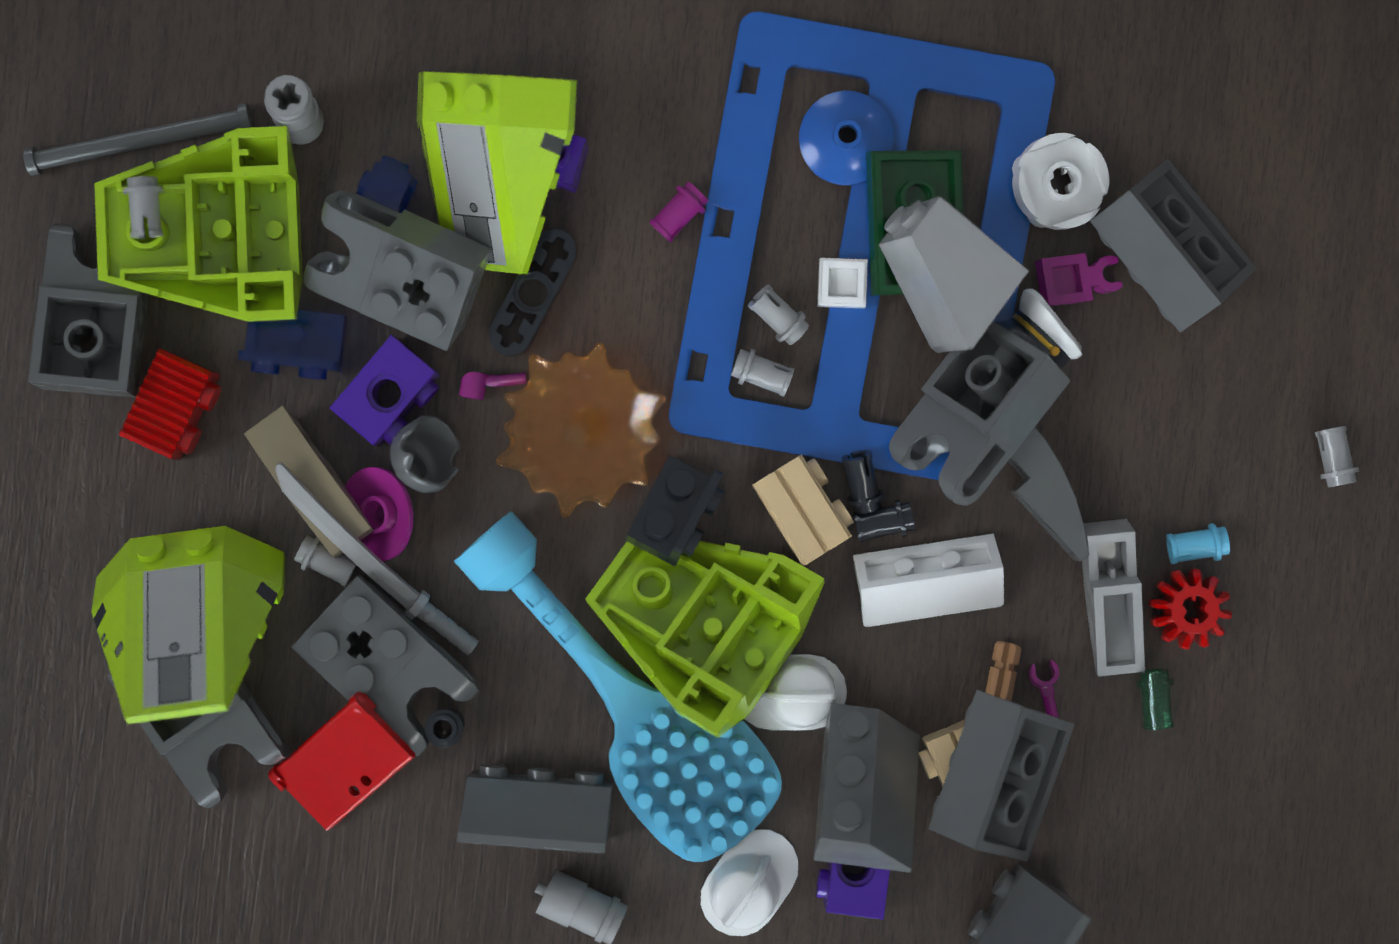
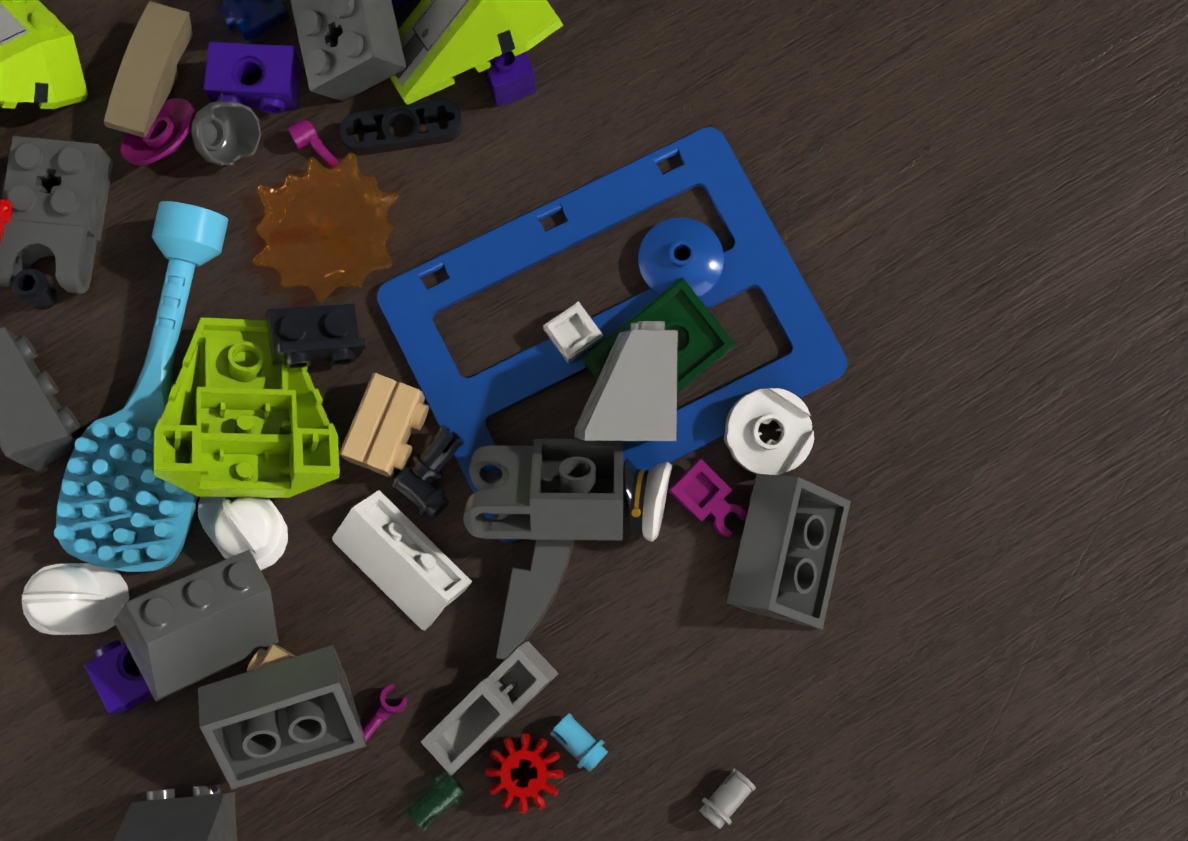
camera: 50 degrees right, 10 degrees down
light grey sword [275,463,479,655] -> none
light grey pin [294,535,357,587] -> none
magenta pin [649,181,709,243] -> none
light grey pin [731,348,795,397] -> none
light grey pin [748,285,809,345] -> none
medium nougat axle [985,641,1021,701] -> none

